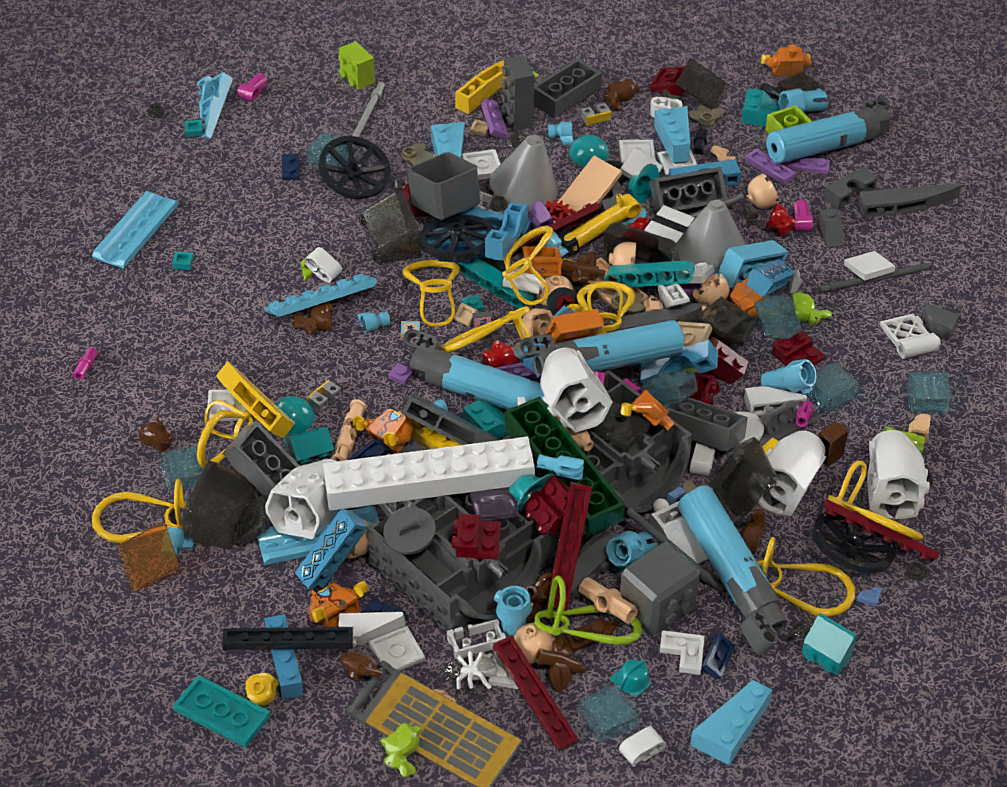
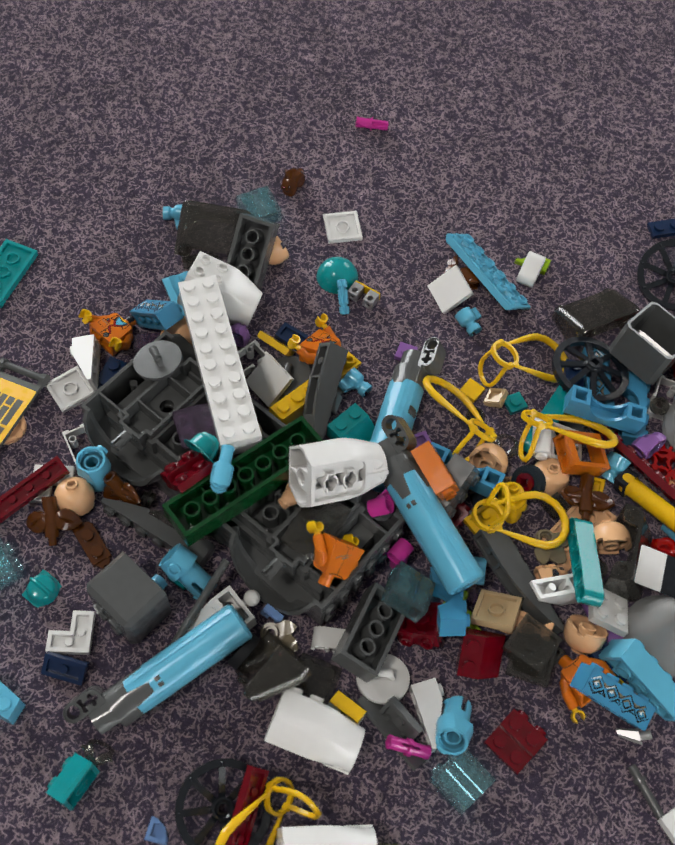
camera: 80 degrees right, 15 degrees up
medium azure plate [92,191,179,269] -> none
yellow animal [92,478,198,543] -> none
clear orange piece [117,521,181,592] -> none
teal plate [172,251,194,270] -> none
yellow animal [197,400,255,469] -> none
yellow slope [216,361,295,438] -> none
black tile [222,627,353,650] -> none
yellow head [245,673,279,706] -> none
dark azure arch [264,614,303,700] -> none
teal slope [283,427,334,464] -> none
light nougat piece [331,399,367,462] -> none
reddish brown animal [340,651,382,680] -> none
tile [401,321,420,338] -> none
animal [445,651,498,696] -> none
dark red plate [452,514,501,560] -> none
tile [472,311,492,329] -> none
red hair [482,340,520,368] -> none
lime animal [534,576,642,645] -> none
dark red plate [546,482,592,611] -> none
light nougat piece [578,577,638,624] -> none
reddish brown animal [740,508,766,554] -> none
clear light blue brick [754,295,802,339] -> none
yellow animal [757,537,855,617] -> none
lime animal [790,291,832,326] -> none
reddish brown brick [818,421,848,466] -> none
none -> medium azure axle [337,279,350,315]
none -> white tile [427,265,474,314]
none -> yellow tile [460,378,485,403]

